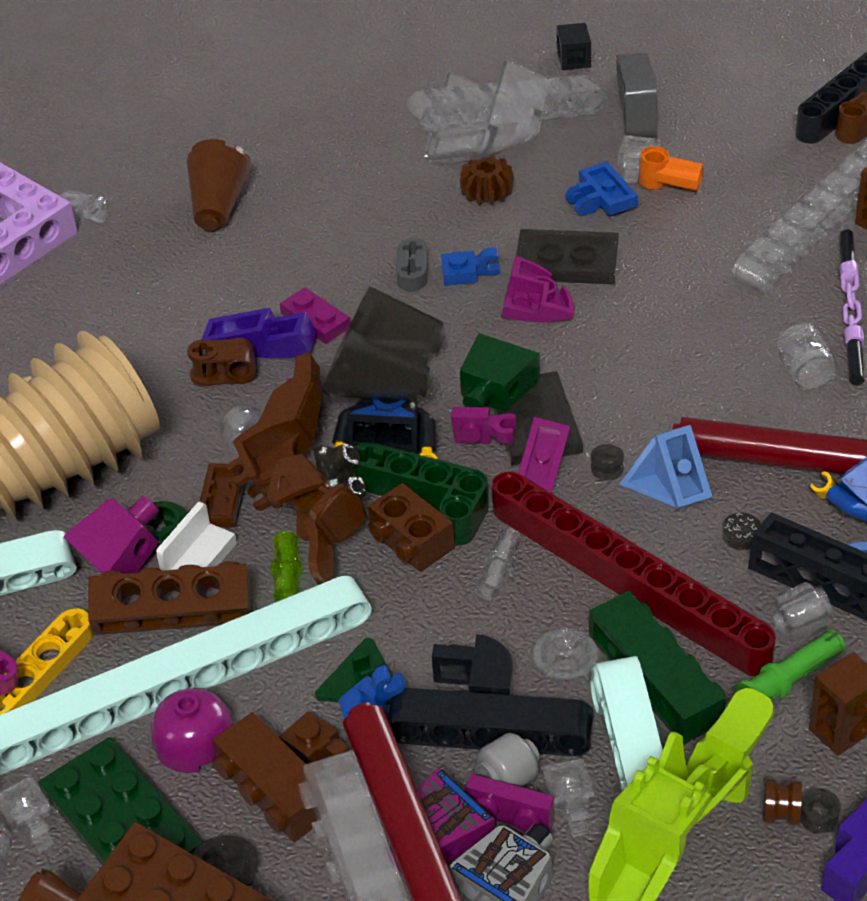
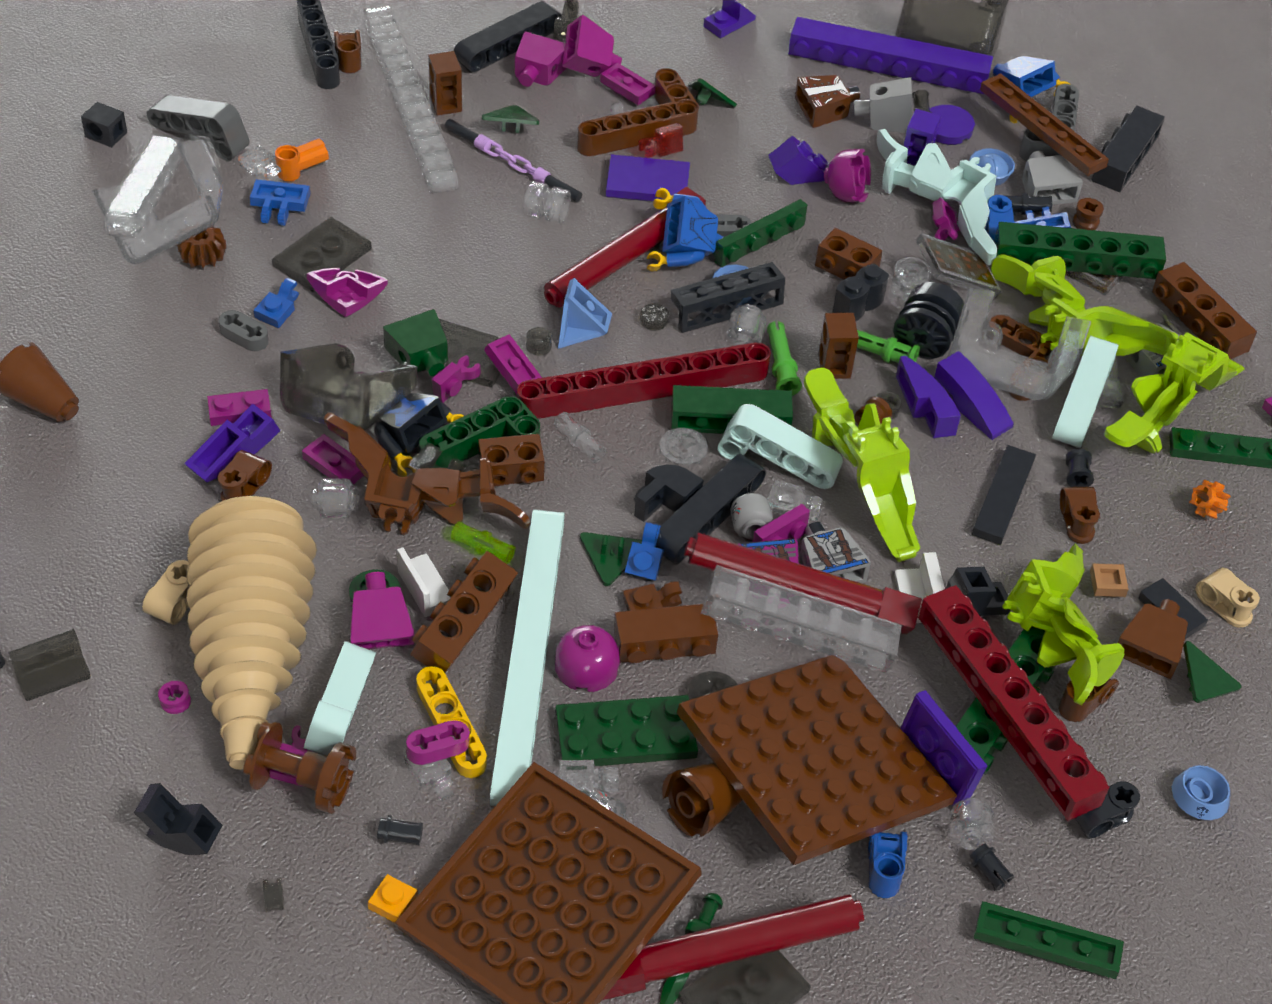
camera: 65 degrees left, 5 degrees up
reddish brown plate [199,463,244,527] -> none

